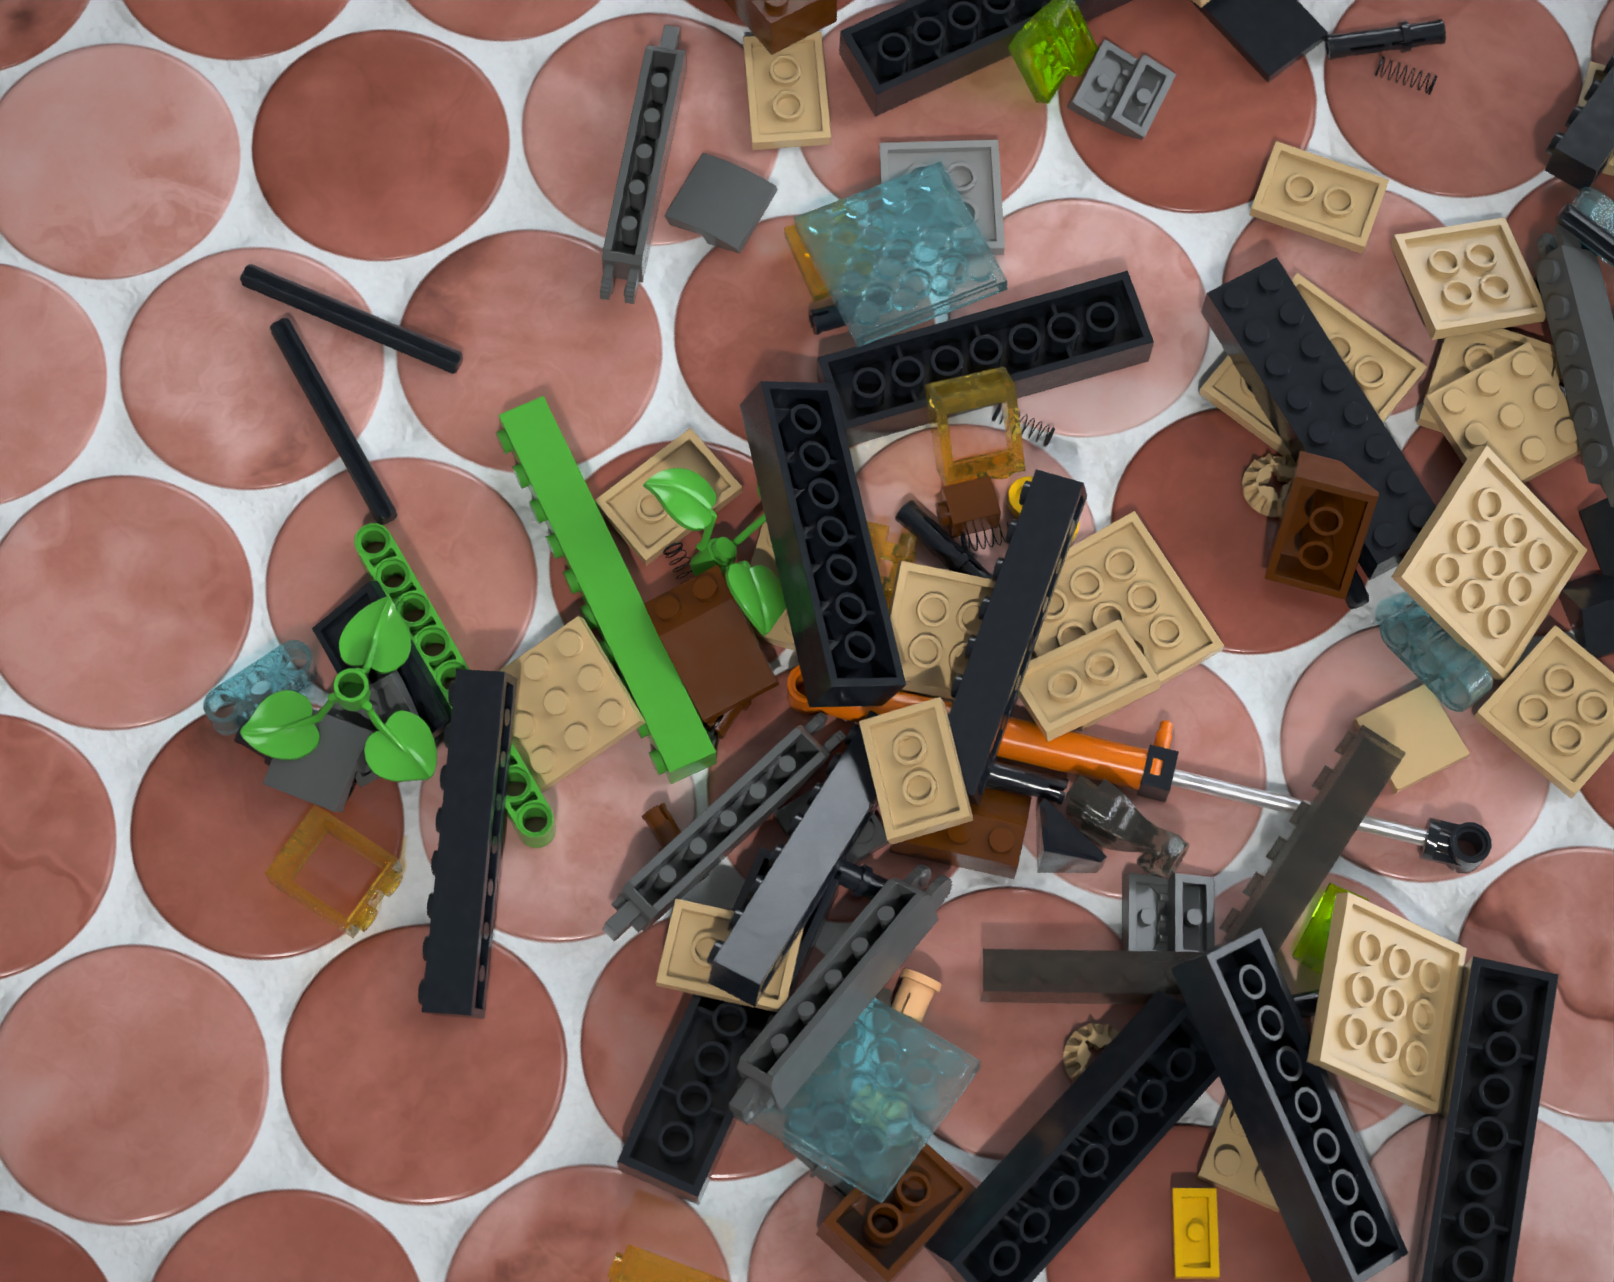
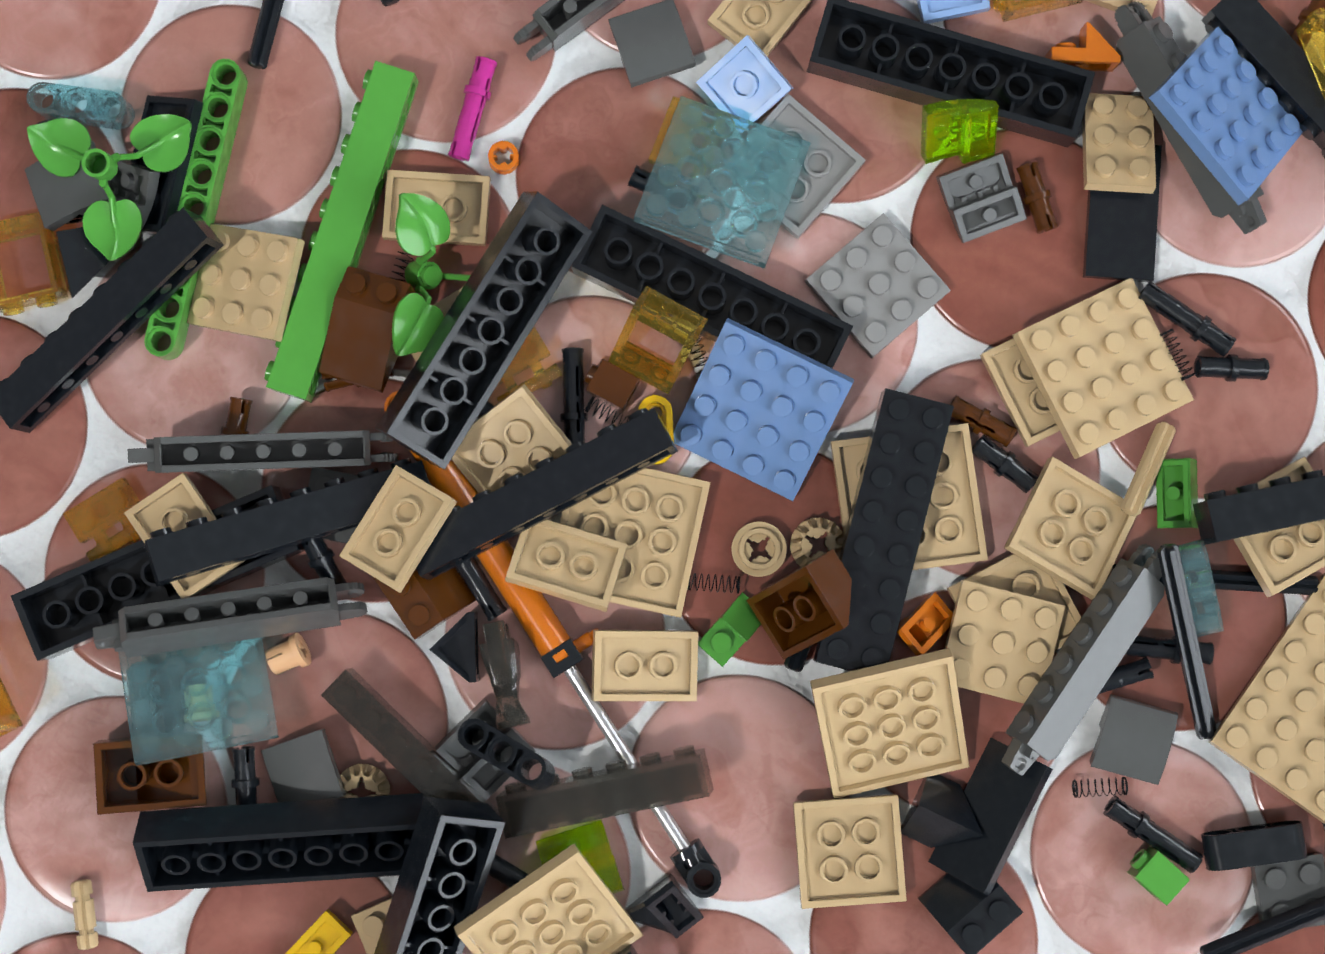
camera: 45 degrees right, 15 degrees up
tan tile [1353,682,1470,794] -> none
clear light blue beam [1380,601,1493,712] -> none
none -> black slope [55,227,109,298]
none -> clear yellow plate [63,478,141,561]
none -> black pin [231,746,260,805]
none -> dark grey slope [261,728,346,802]
none -> dark pink pin [448,56,497,162]
none -> black beam [458,718,555,790]
none -> orange bush [488,141,519,175]
none -> tan plate [591,630,698,701]
none -> black slope [625,874,704,939]
none -> medium blue plate [673,318,854,501]
none -> black piece [687,573,740,594]
none -> light blue plate [696,35,793,134]
none -> bright green slope [698,592,761,667]
none -> tan gear [731,522,787,577]
none -> light grey plate [805,213,951,358]
none -> orange slope [897,592,953,656]
none -> reddish brown pin [950,395,1017,447]
none -> black pin [972,435,1039,493]
none -> tan plate [1012,278,1194,459]
none -> reddish brown pin [1016,161,1058,234]
none -> tan axle [1121,422,1176,516]
none -> bright green slope [1156,458,1198,528]
none -> black pin [1194,354,1269,382]

